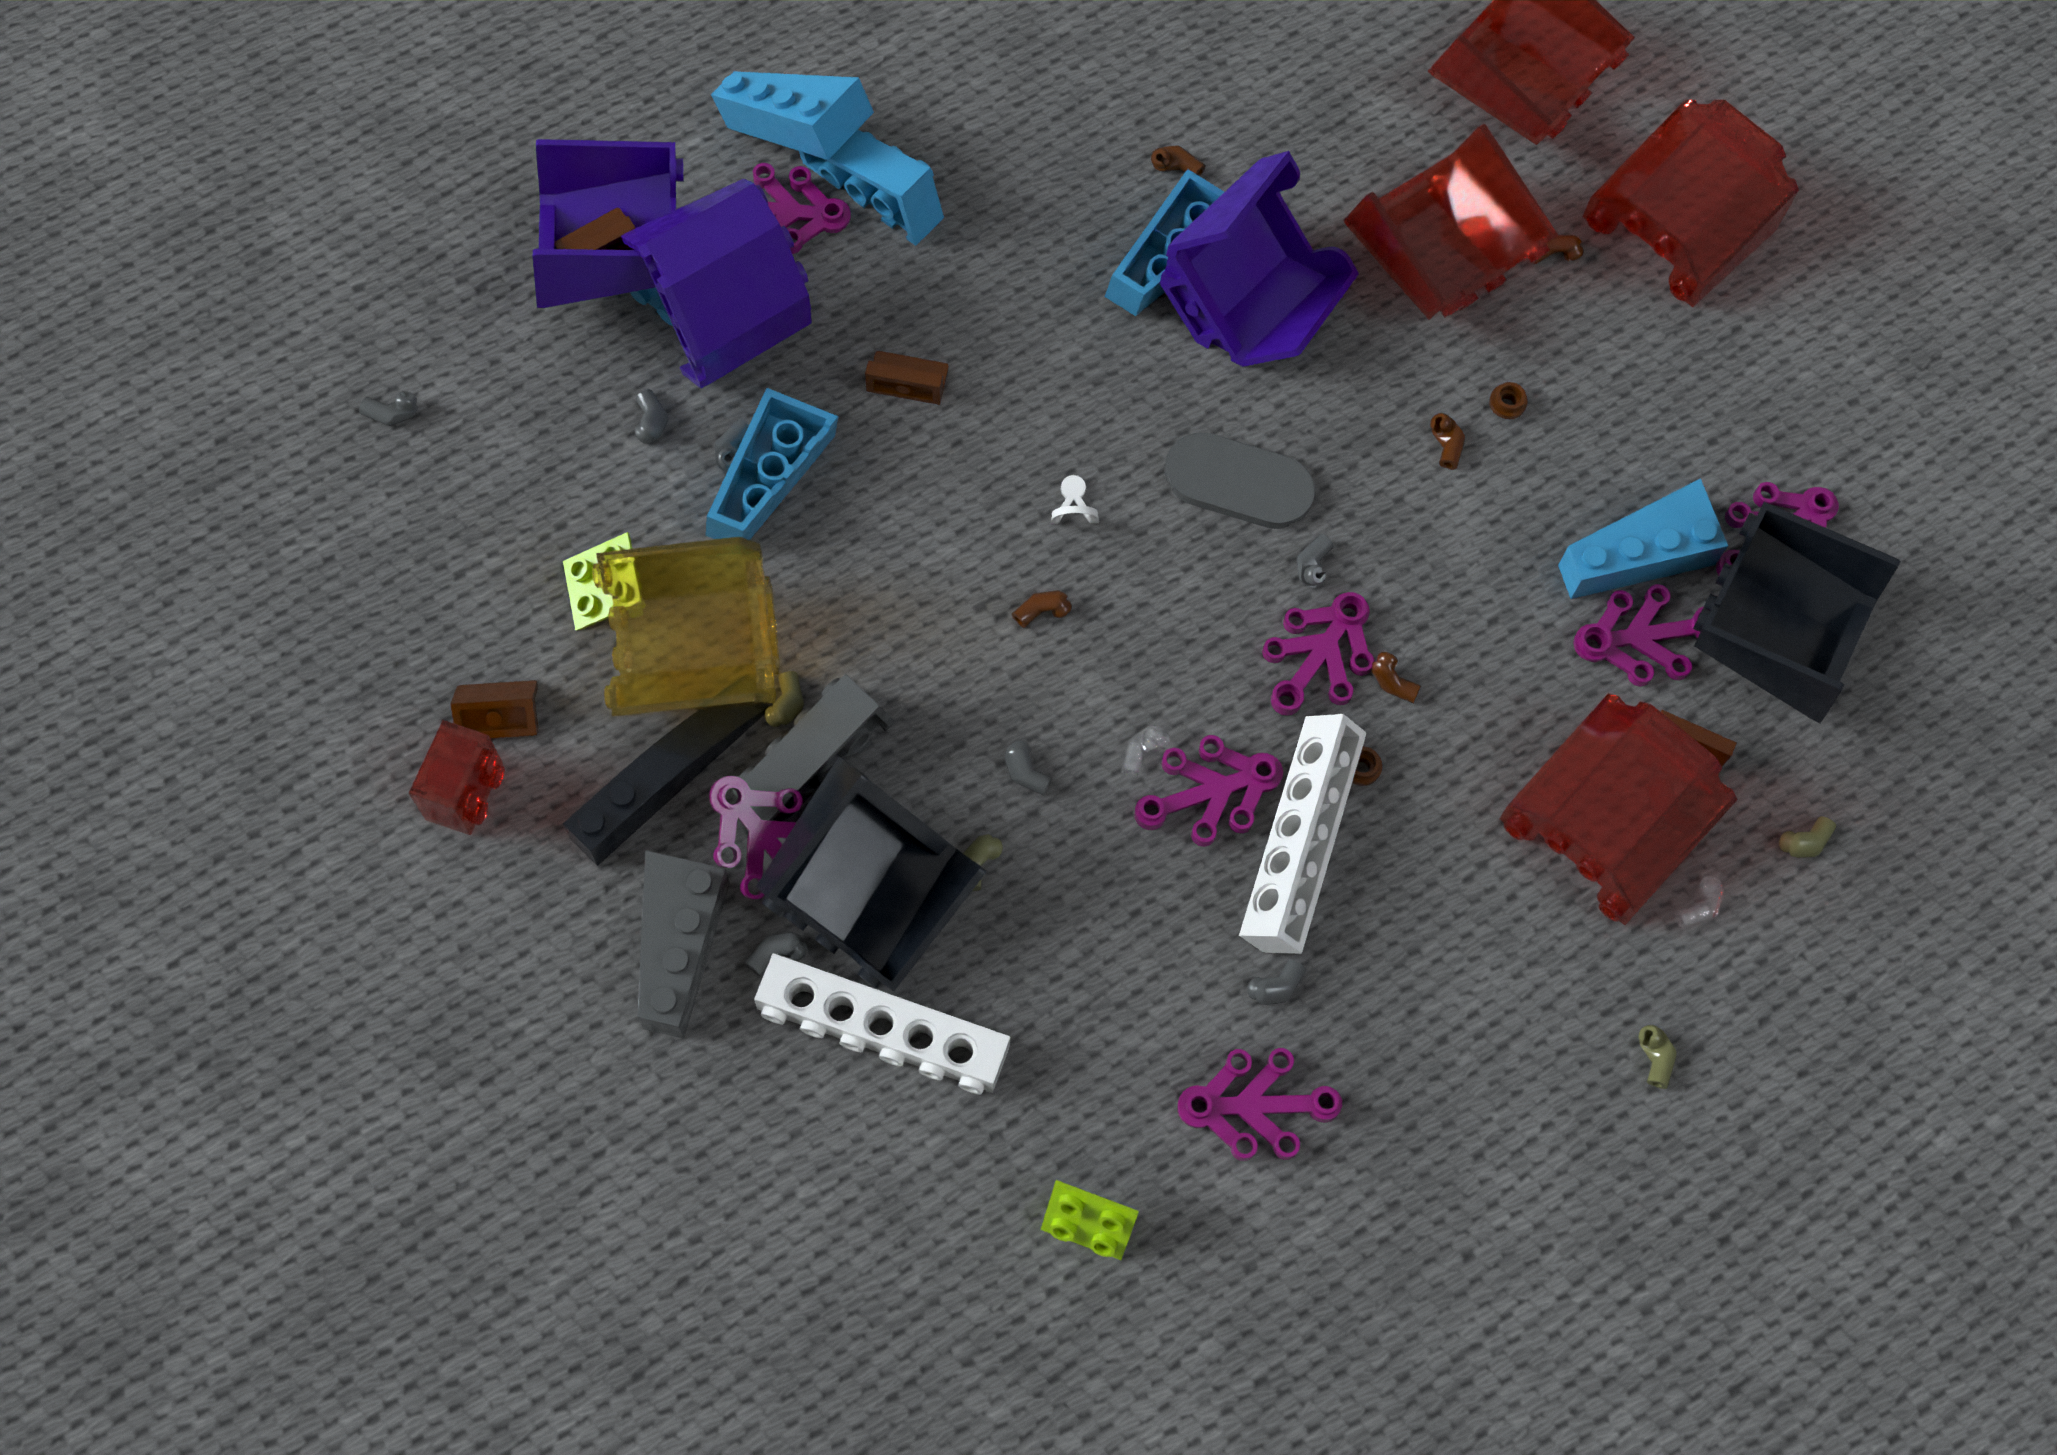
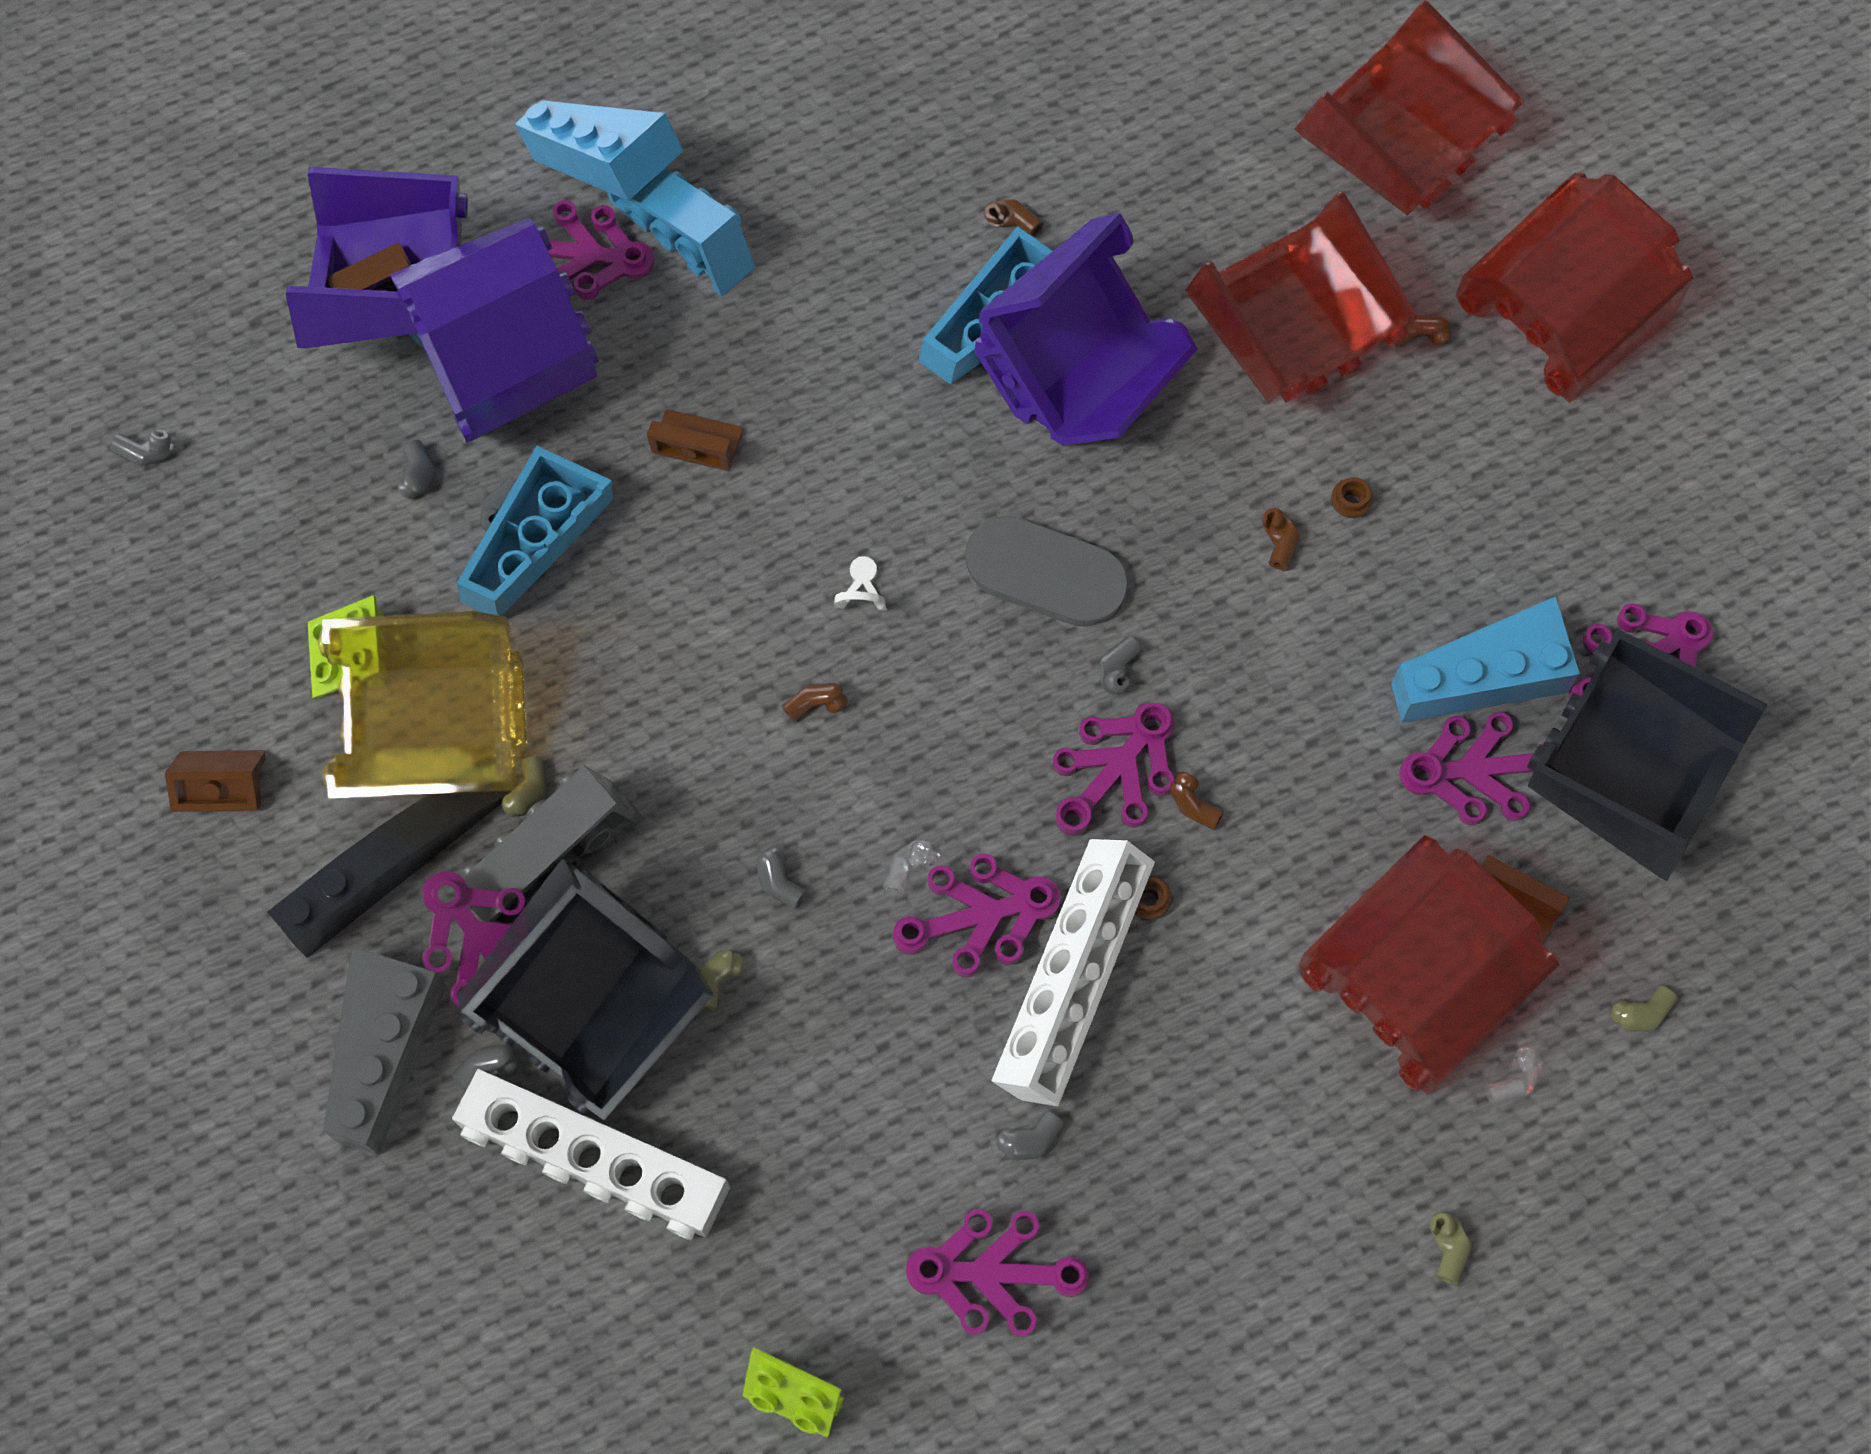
camera: 10 degrees right, 0 degrees up
clear red brick [408,720,505,835] -> none

